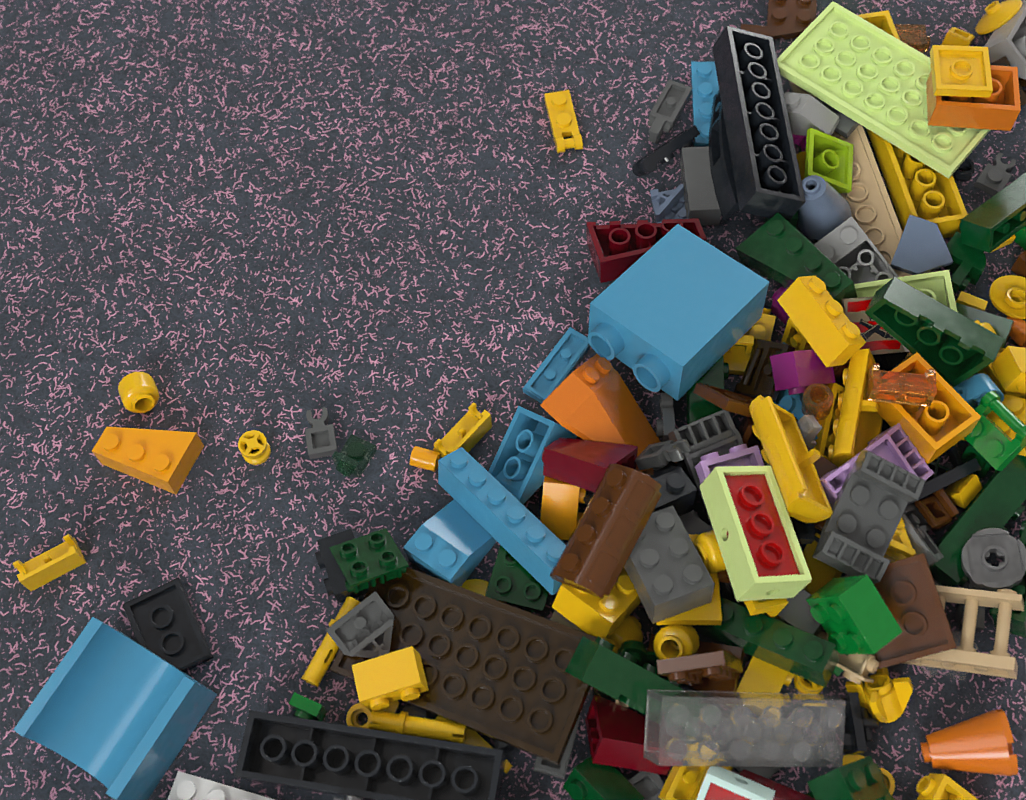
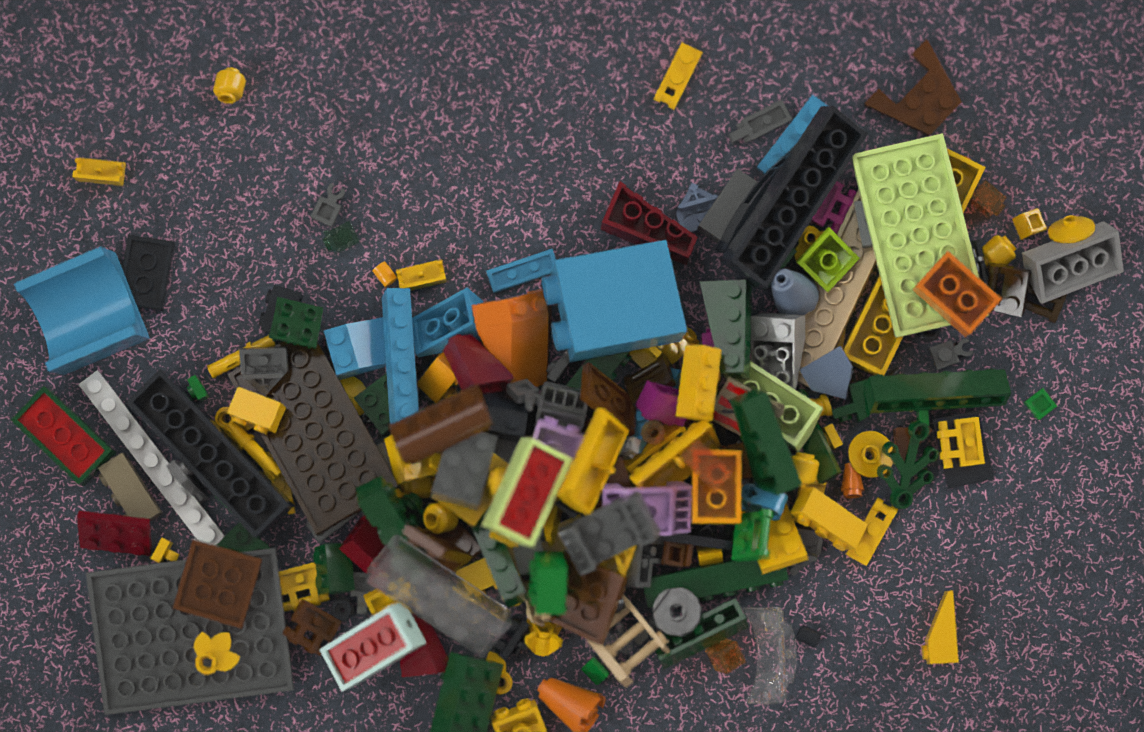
camera: 30 degrees right, 20 degrees up
light orange wedge [92,427,204,495] -> none
yellow wheel [238,430,271,465] -> none
black plate [632,125,700,177] -> none
light grey slope [784,92,840,136] -> none
yellow plate [930,45,993,98] -> none
none -> green slope [581,657,610,685]

